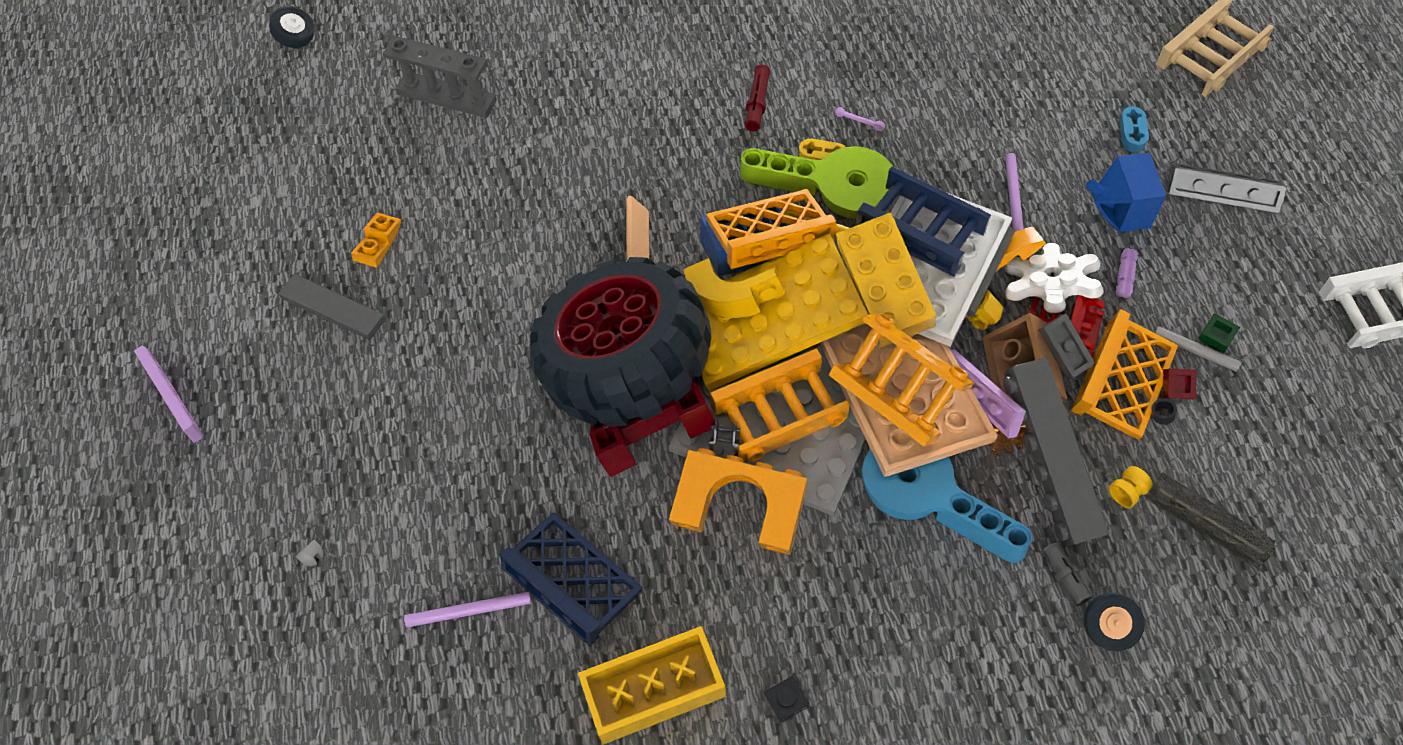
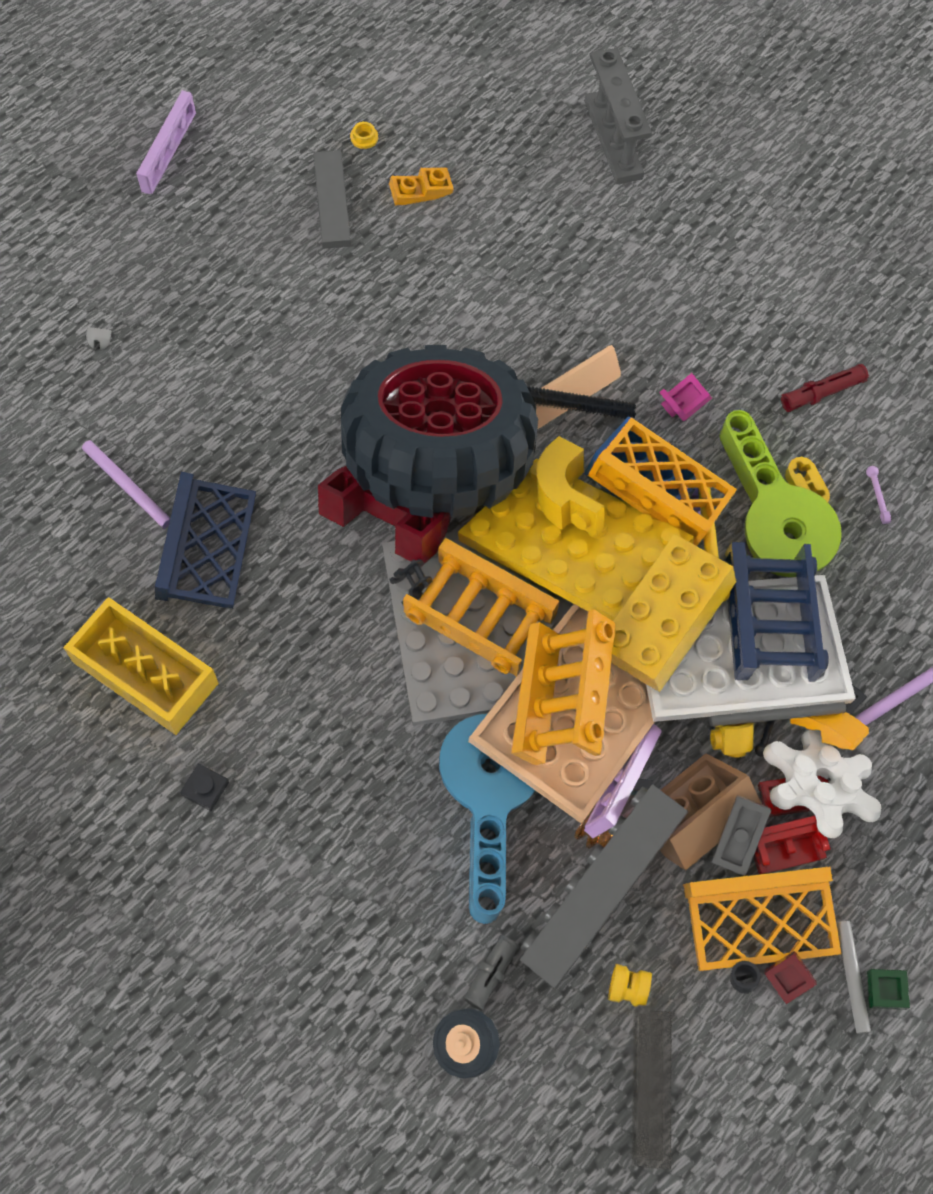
camera: 50 degrees right, 5 degrees up
light orange arch [669,448,808,555] -> none
lavender axle [1116,248,1138,298] -> none
none -> yellow plate [350,122,378,149]
none -> black axle [527,386,636,419]
none -> dark pink bracket [659,373,712,421]

